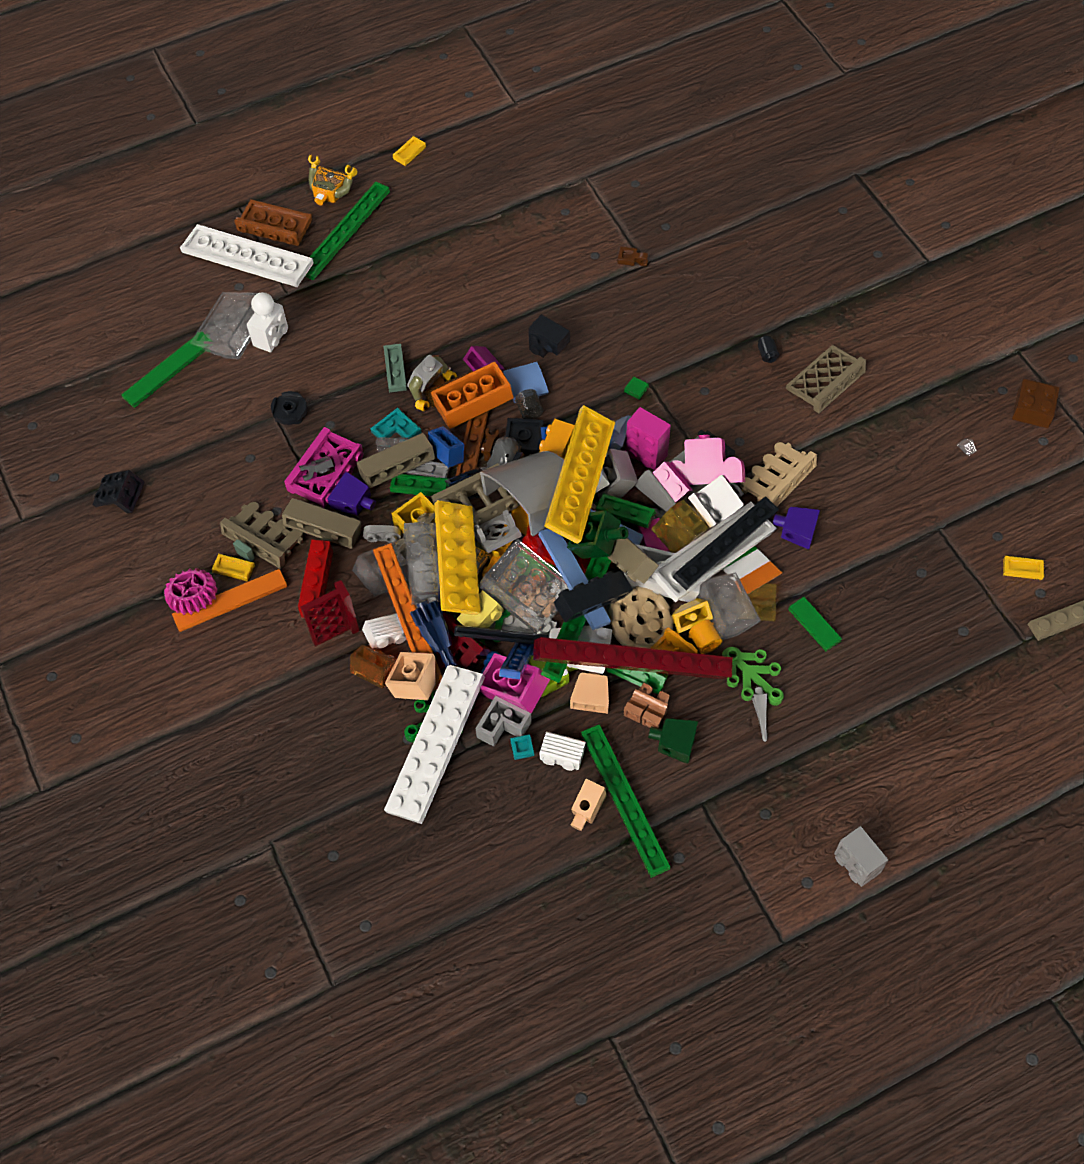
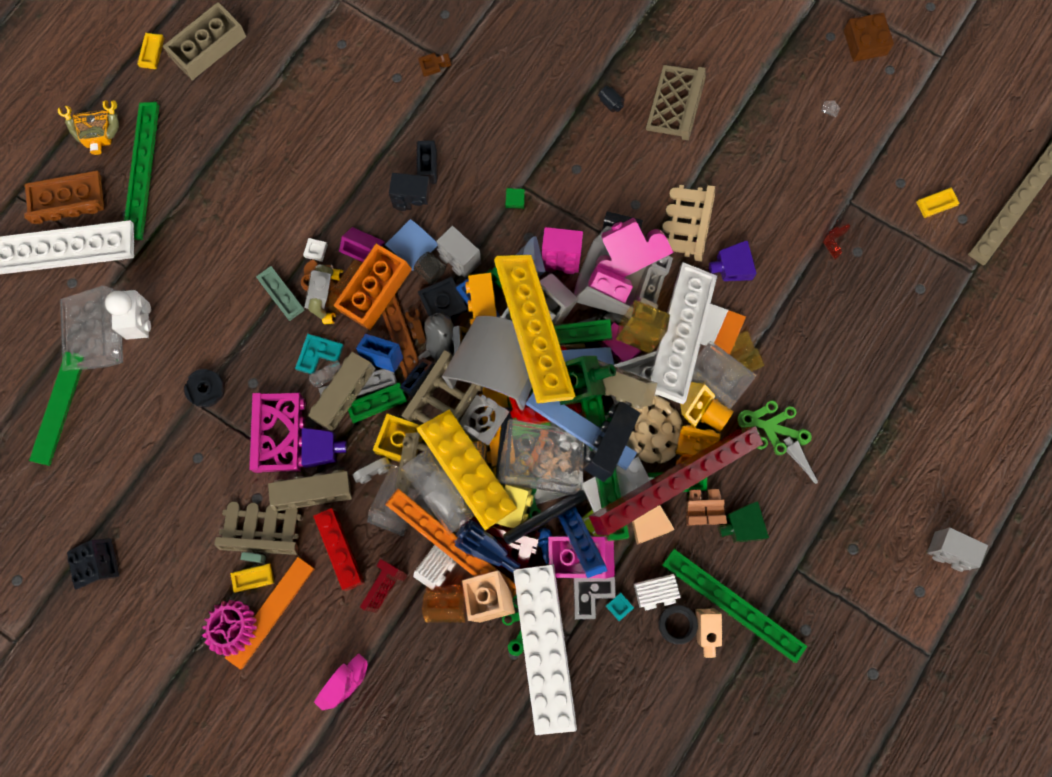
camera: 30 degrees left, 15 degrees up
dark grey plate [299,456,334,481] -> none
black plate [673,496,779,591] -> none
bracket [688,475,744,528] -> none
green tile [788,597,842,652] -> none
none -> dark tan brick [163,2,246,80]
none -> white plate [303,238,328,262]
none -> dark pink connector [314,654,367,710]
none -> black brick [416,141,437,184]
none -> light grey brick [436,226,481,278]
none -> black tyre [658,605,698,644]
none -> clear red bracket [823,223,851,260]

